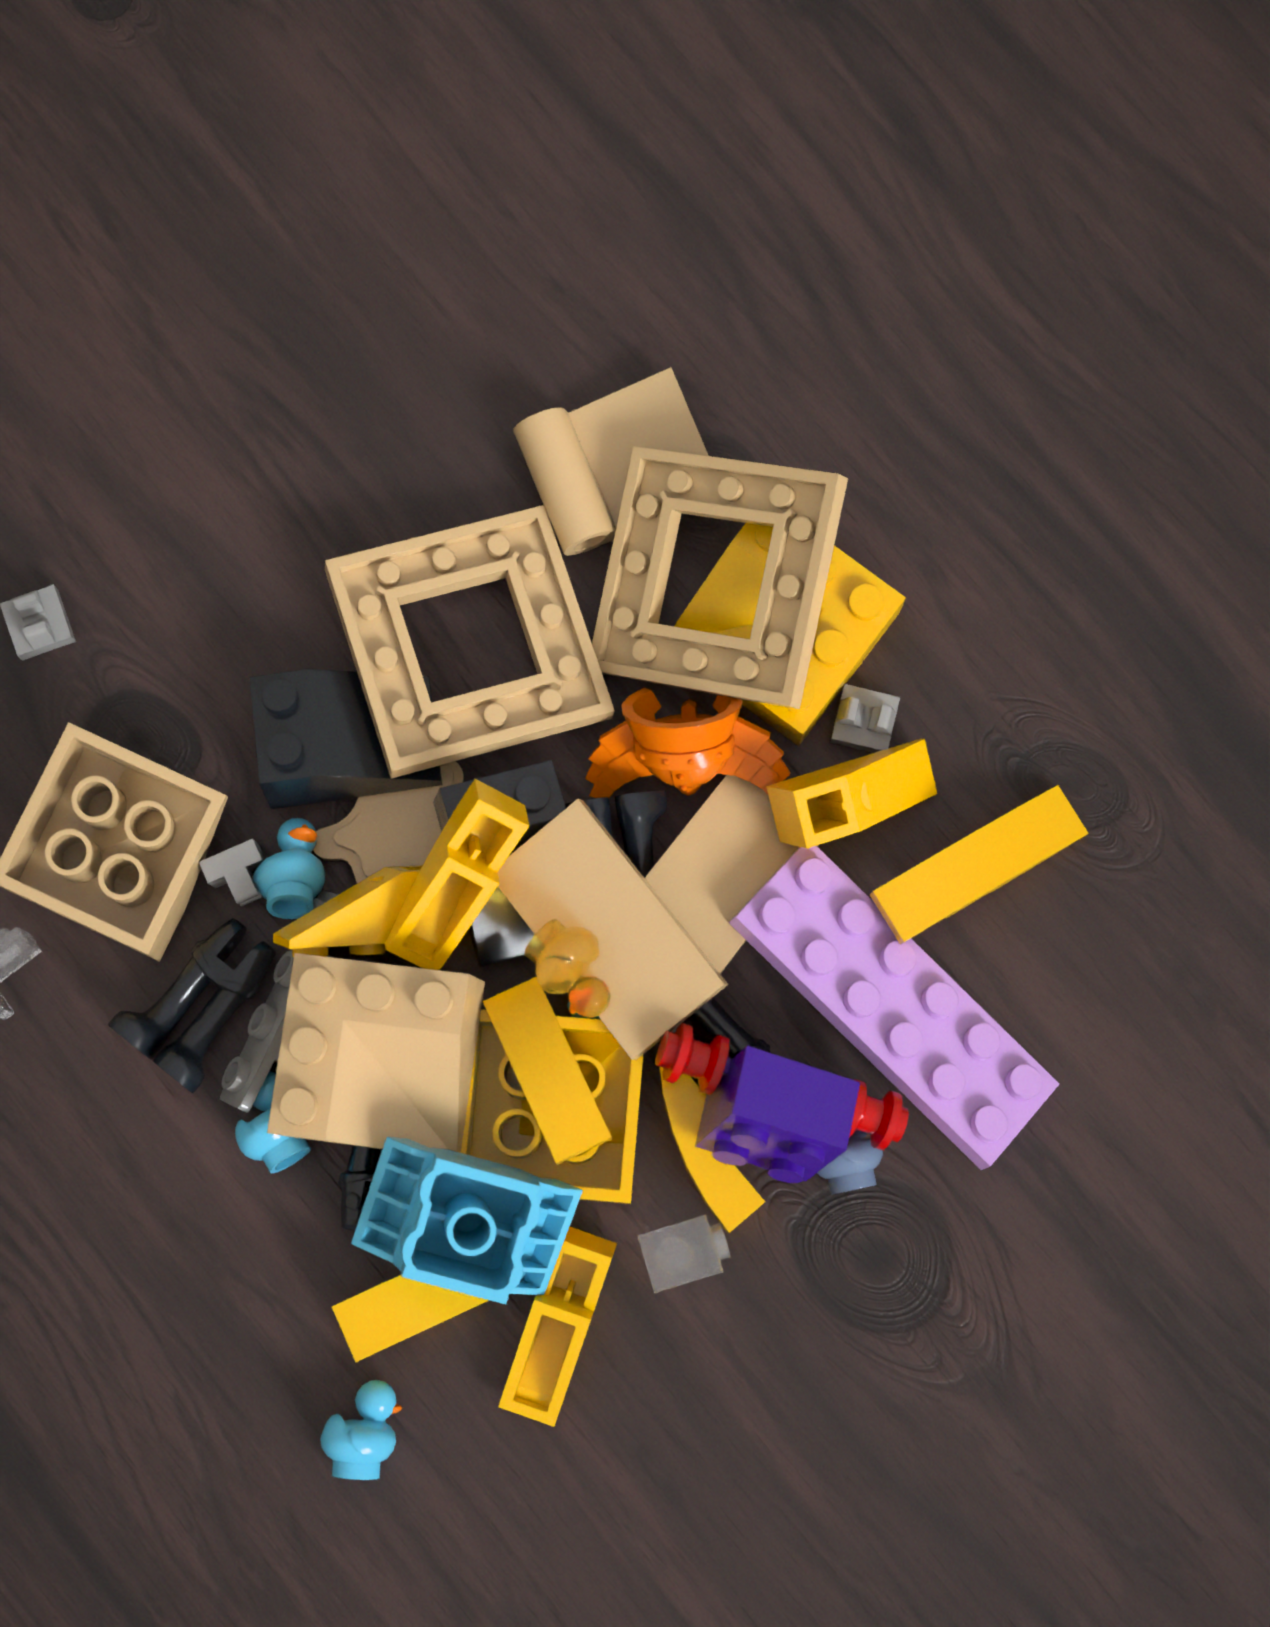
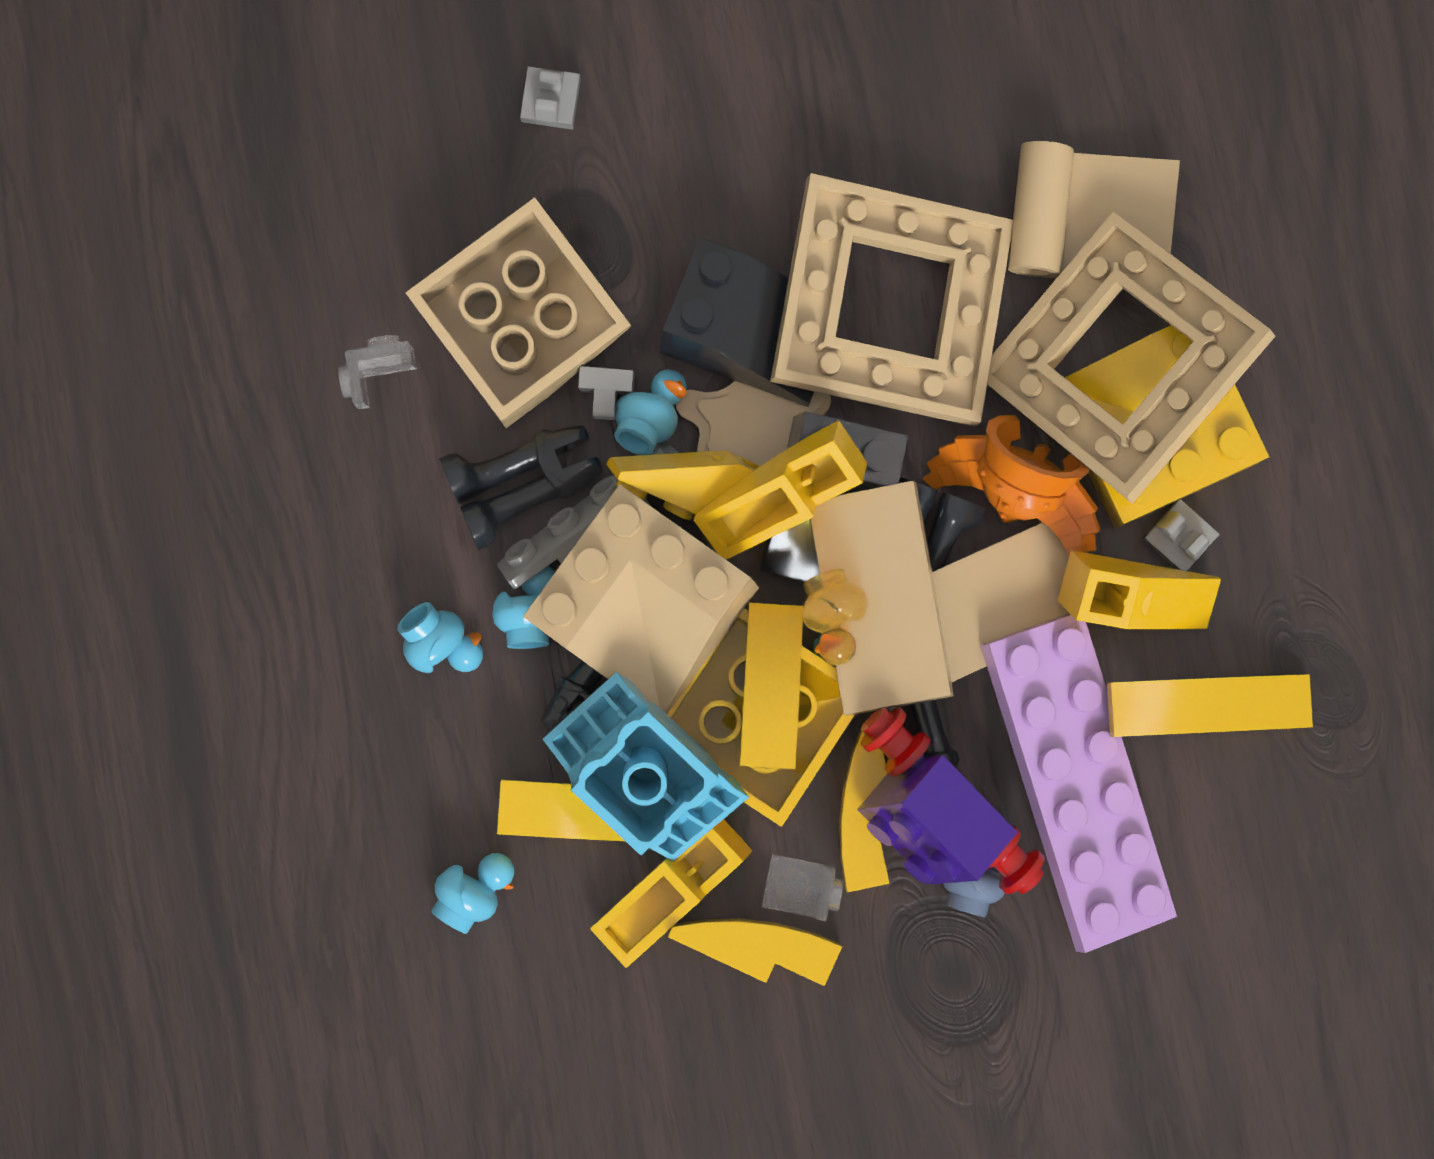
camera: 30 degrees right, 5 degrees up
none -> medium azure animal [397,602,483,673]
none -> yellow slope [668,918,842,986]

